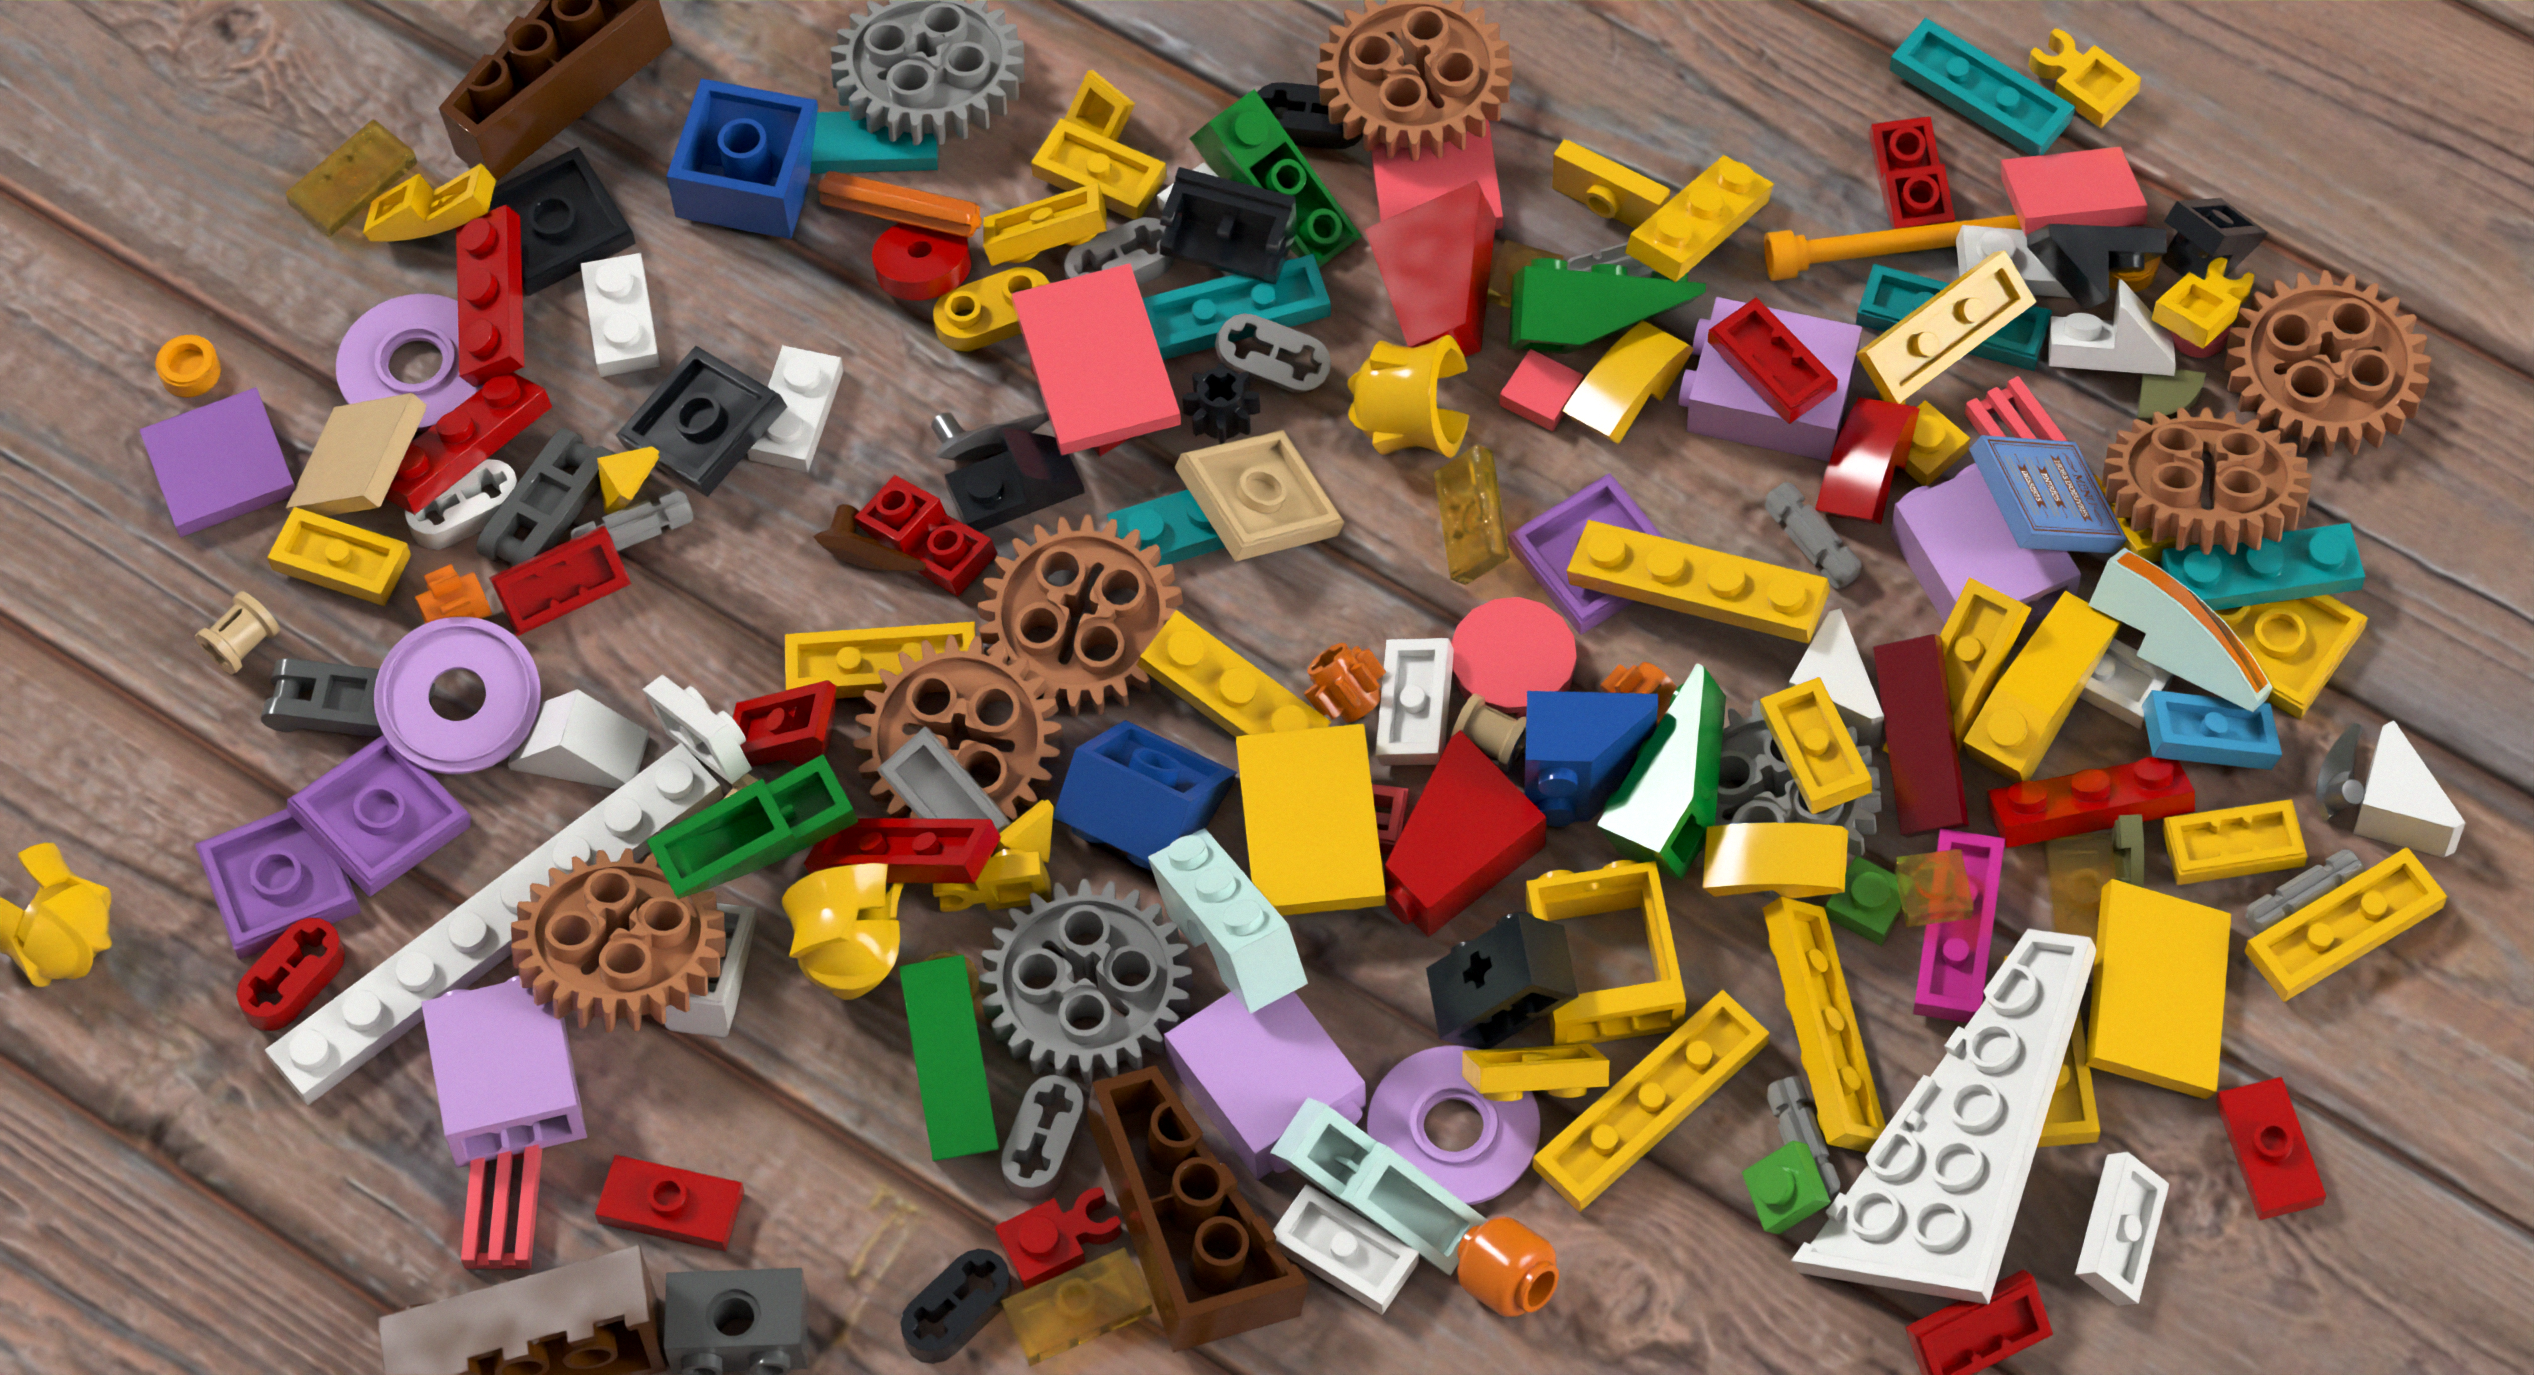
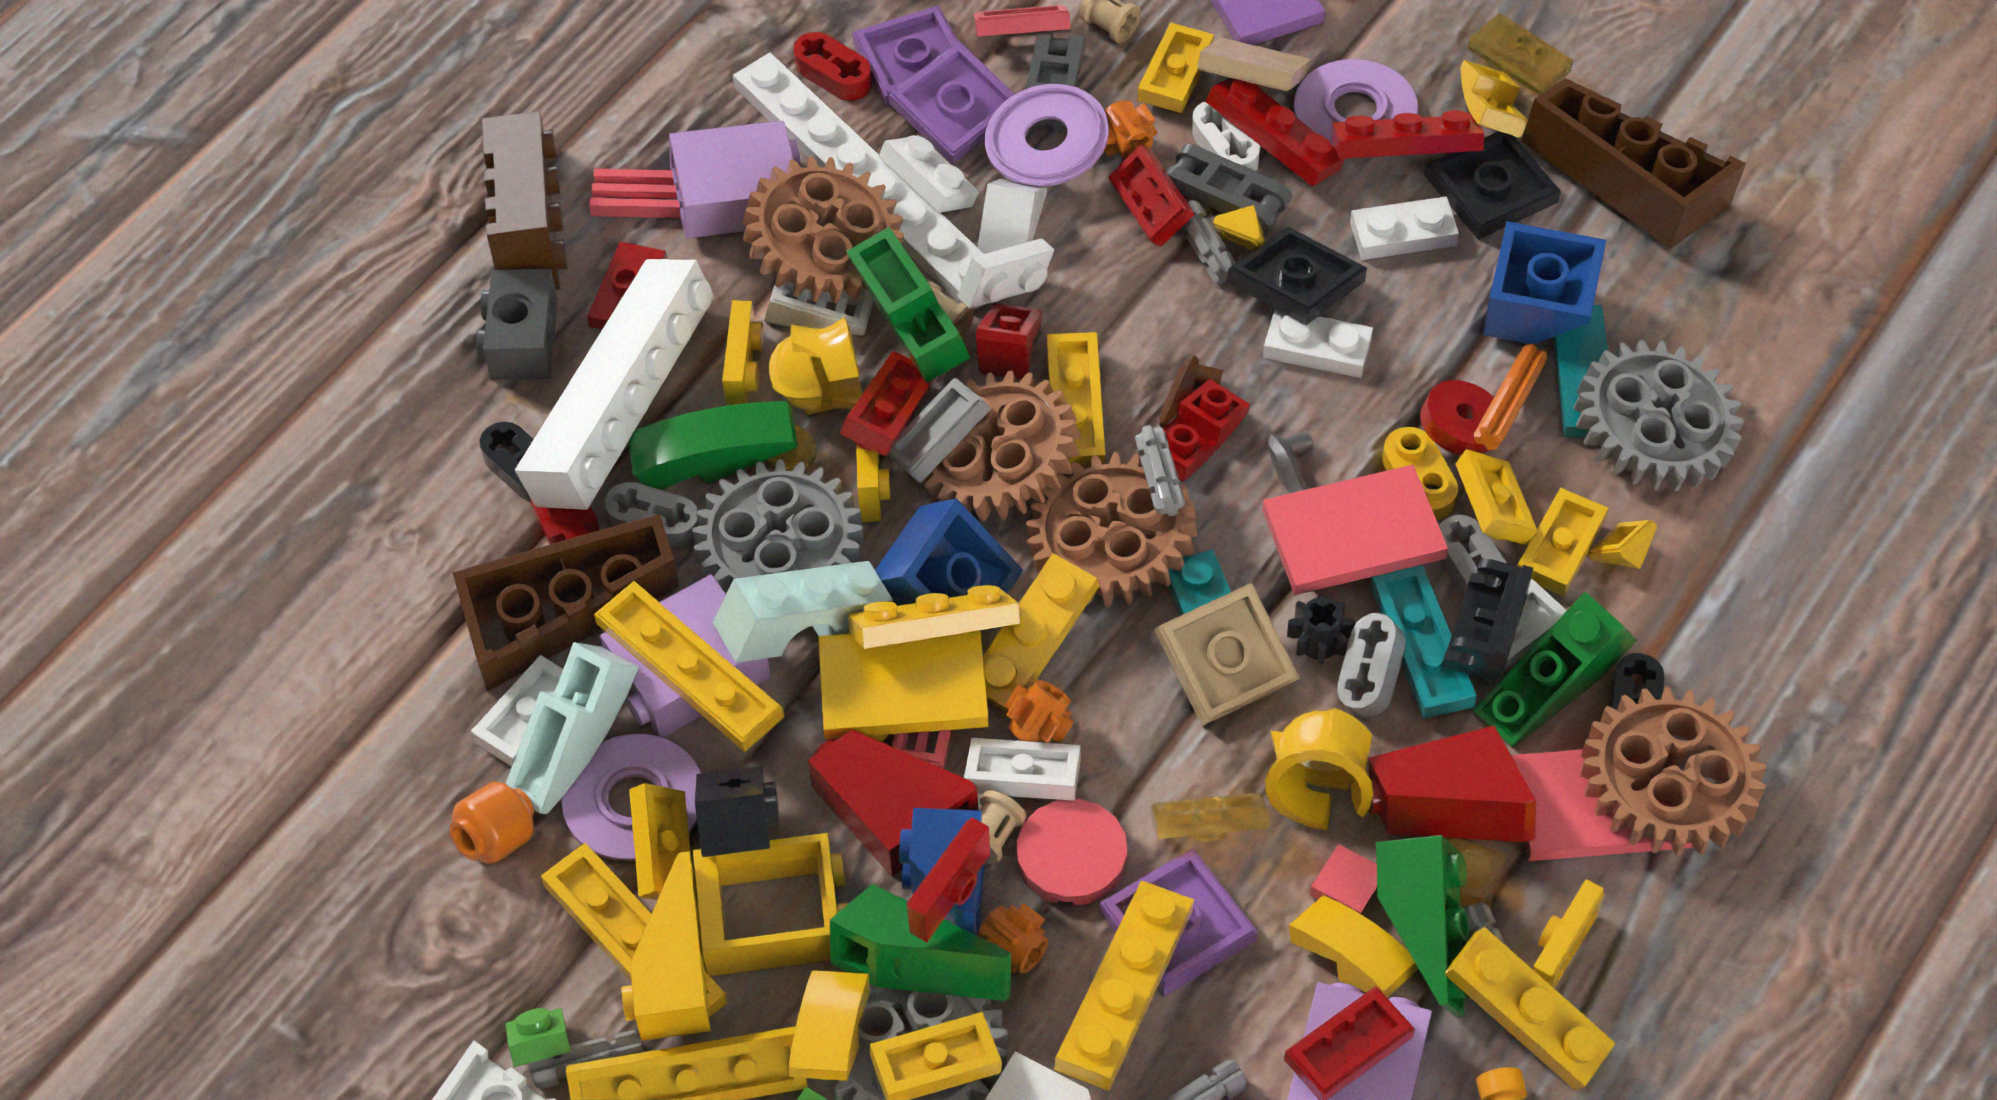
camera: 90 degrees right, 5 degrees down
black slope [945,428,1085,532] -> none
yellow slope [992,799,1054,863] -> none
clear yellow plate [1001,1247,1153,1367] -> none
none -> white brick [515,259,714,510]
none -> yellow tile [594,581,784,752]
none -> yellow slope [622,851,711,1041]
none -> yellow plate [722,300,764,406]
none -> yellow plate [848,585,1020,649]
none -> white plate [879,135,979,213]
none -> red plate [906,817,990,942]
none -> coral tile [974,5,1071,37]
none -> light grey axle [1135,425,1185,516]

